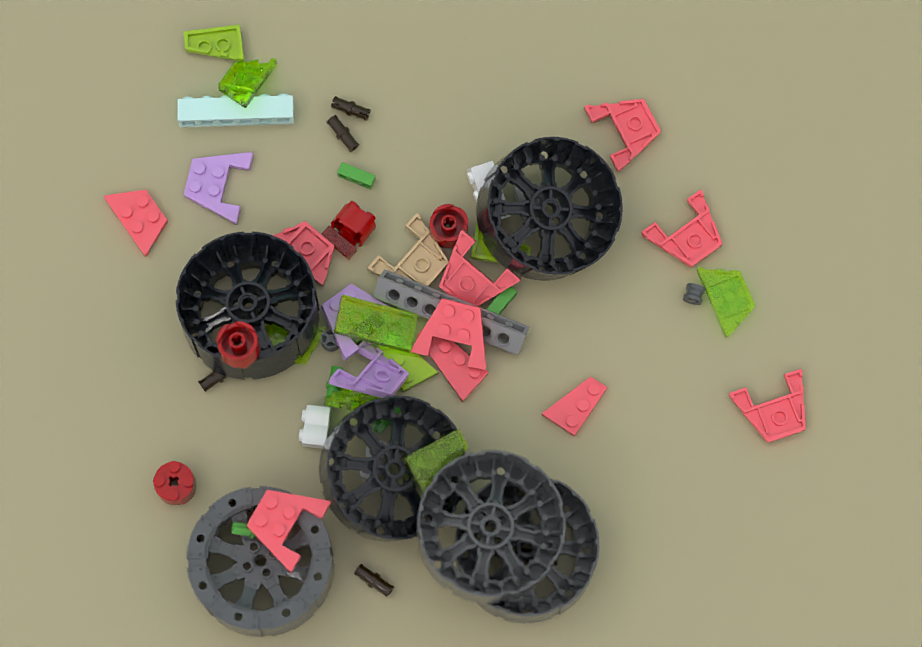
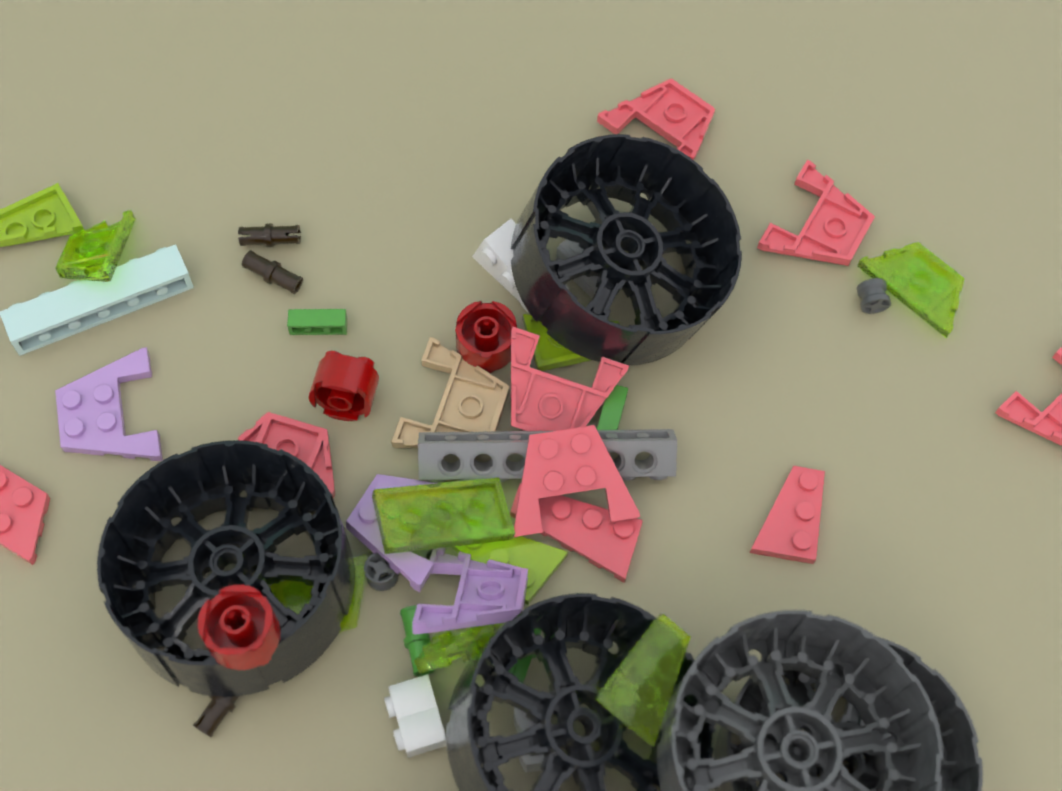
camera: 25 degrees left, 10 degrees down
clear red piece [321,226,357,260] -> none

